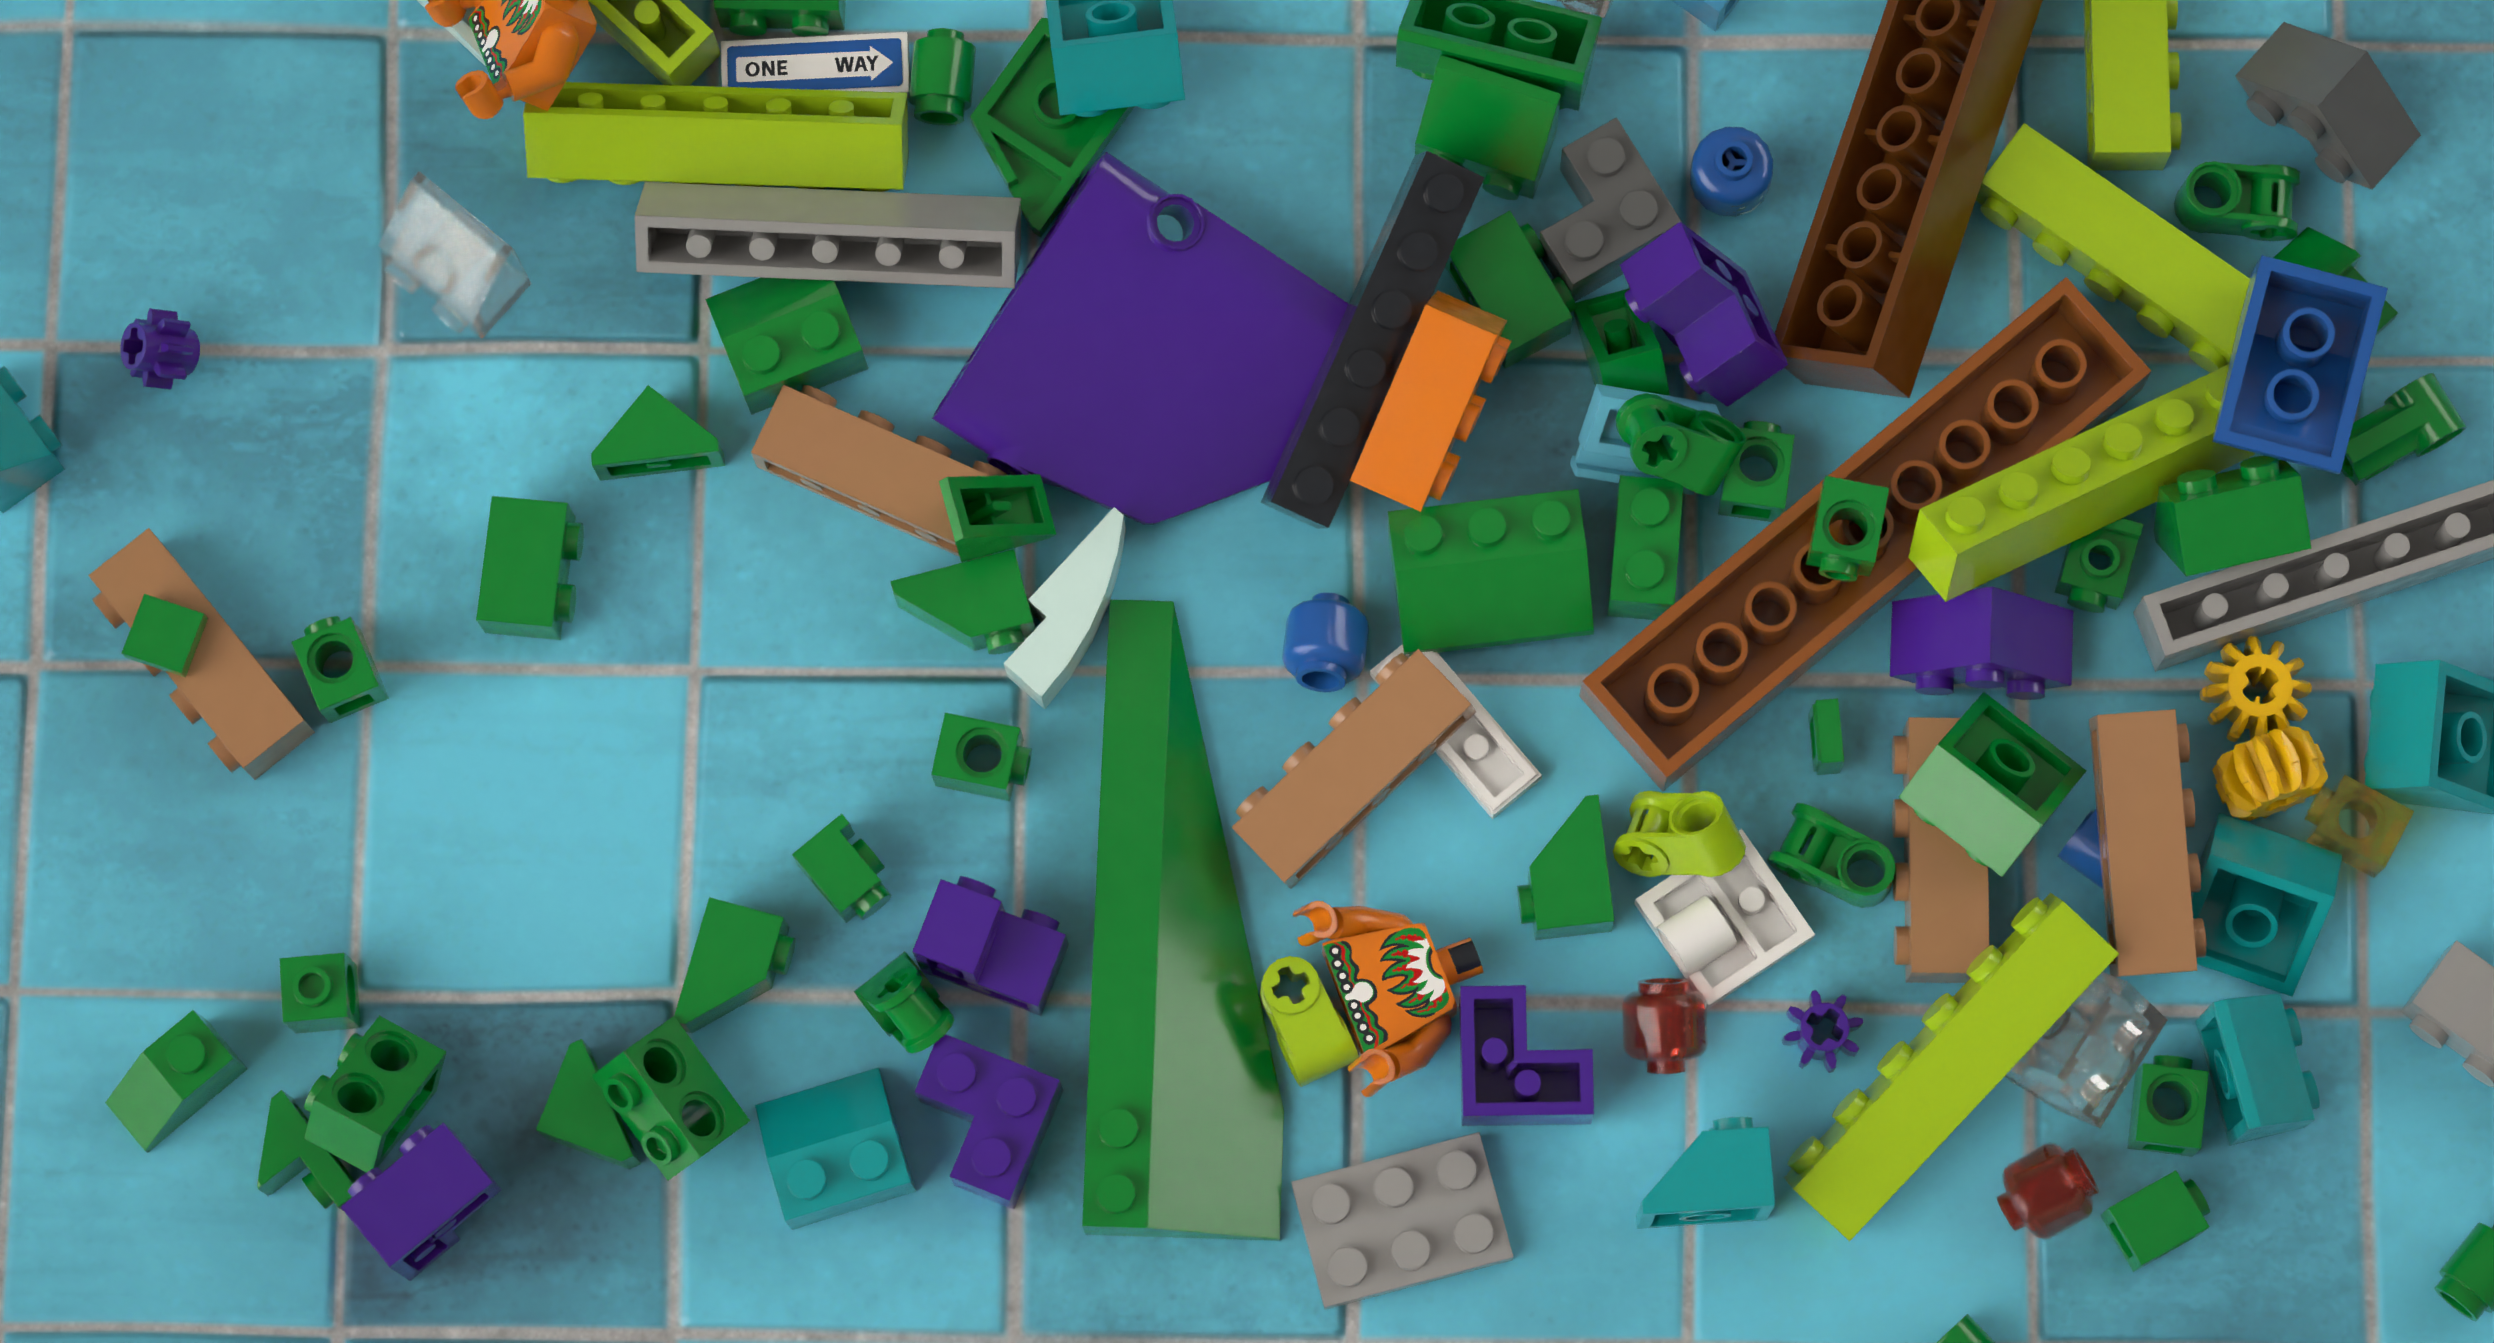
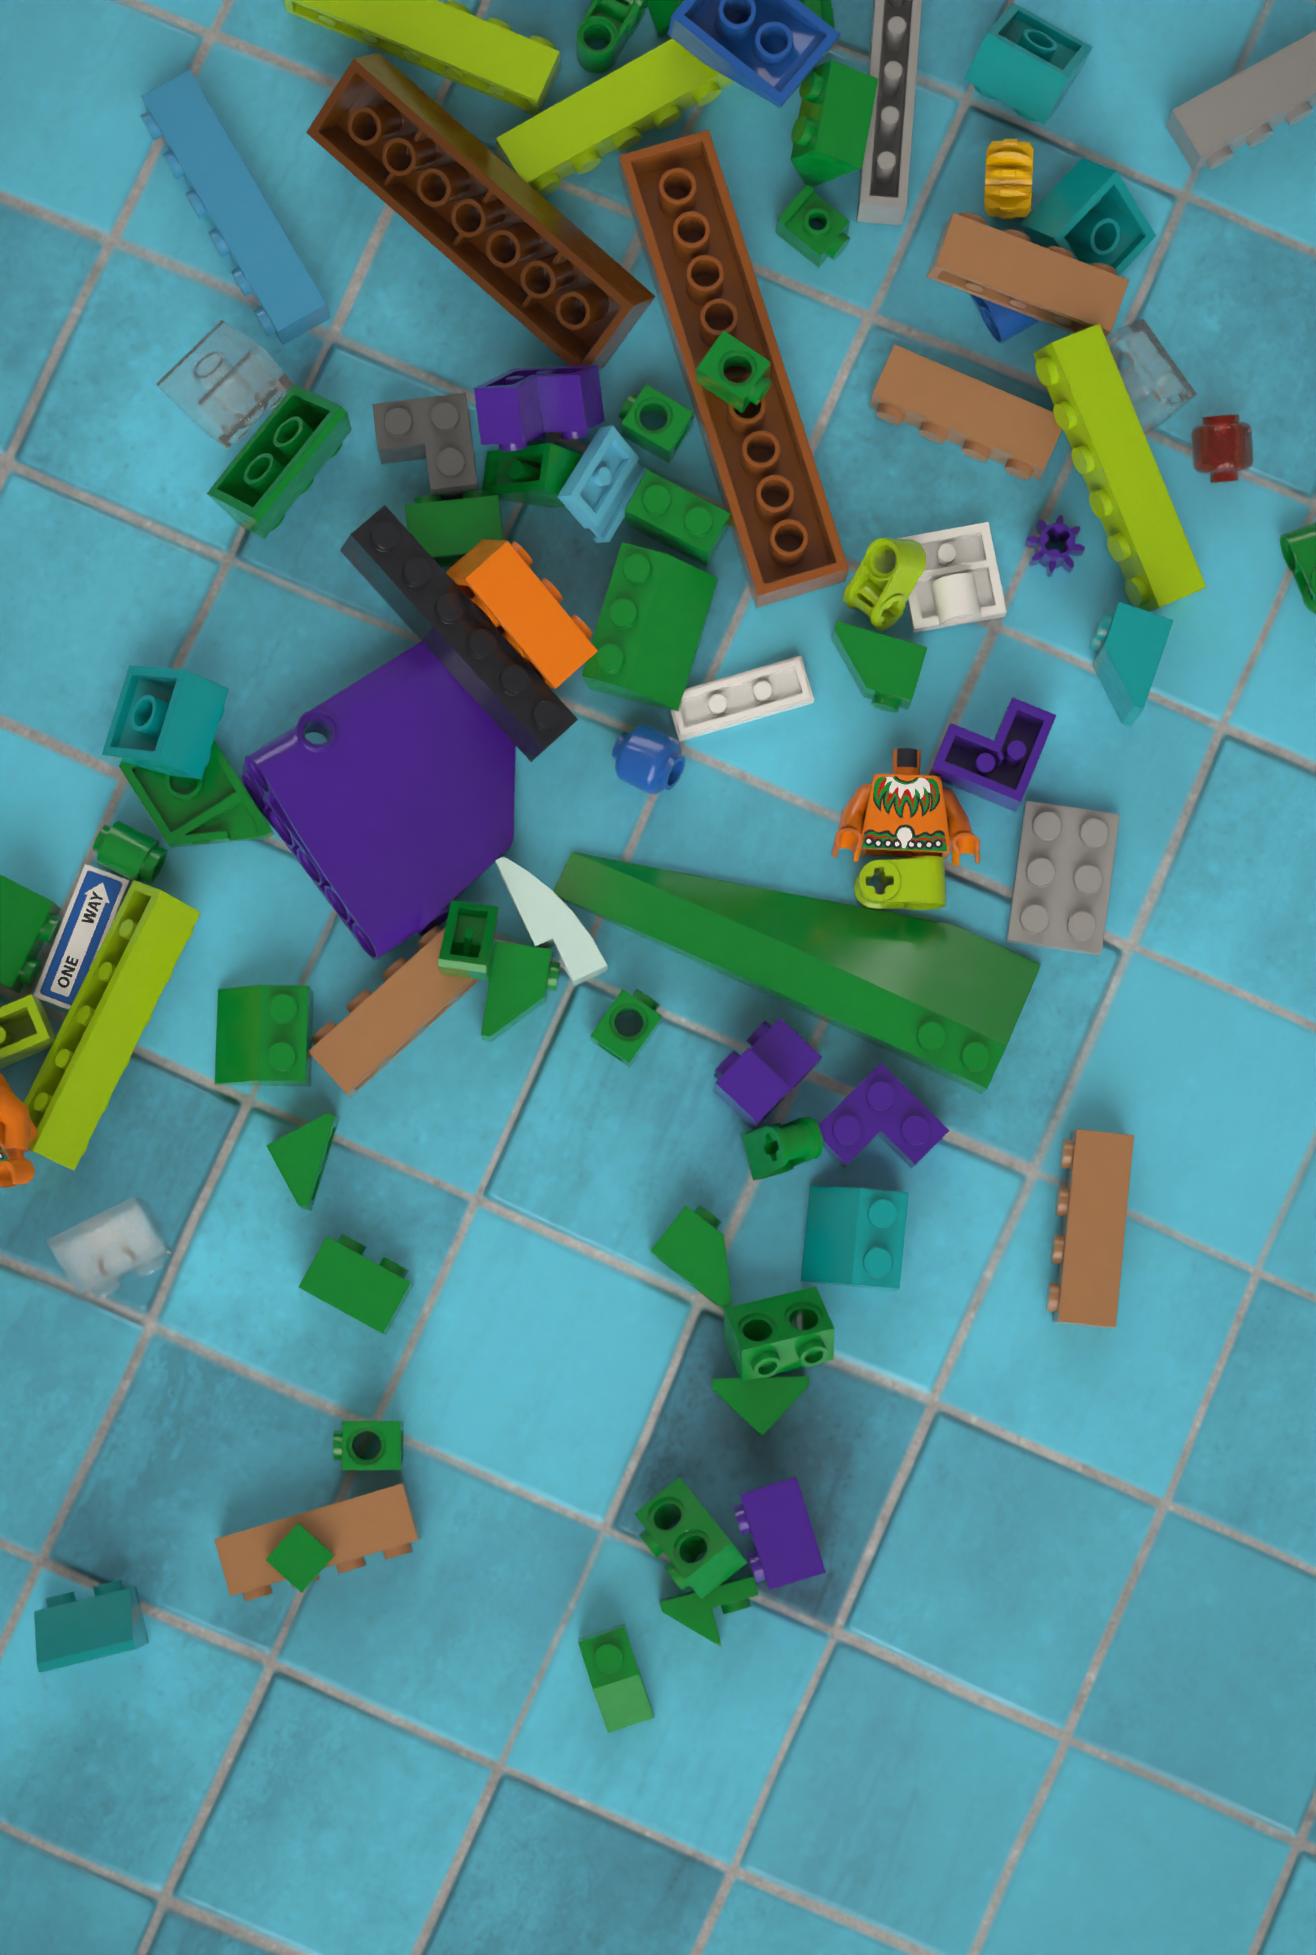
camera: 75 degrees left, 5 degrees up
dark purple gear [120,308,200,390] -> none
green brick [279,953,360,1034] -> none
light grey brick [635,182,1021,288] -> none
green brick [792,813,891,923] -> none
medium nougat brick [1232,649,1476,889] -> none
green slope [1415,55,1561,200] -> none
green piece [1615,393,1746,496] -> none
clear red head [1622,978,1708,1074] -> none
blue head [1690,126,1773,217] -> none
green piece [1767,803,1896,908] -> none
green tile [1808,698,1844,775] -> none
dark purple brick [1890,586,2074,700] -> none
green slope [1899,692,2087,877] -> none
lime brick [1908,364,2255,602] -> none
green brick [2100,1170,2210,1272] -> none
green brick [2127,1055,2209,1157] -> none
teal slope [2195,993,2320,1146] -> none
yellow gear [2200,636,2312,742] -> none
clear yellow brick [2304,775,2414,878] -> none

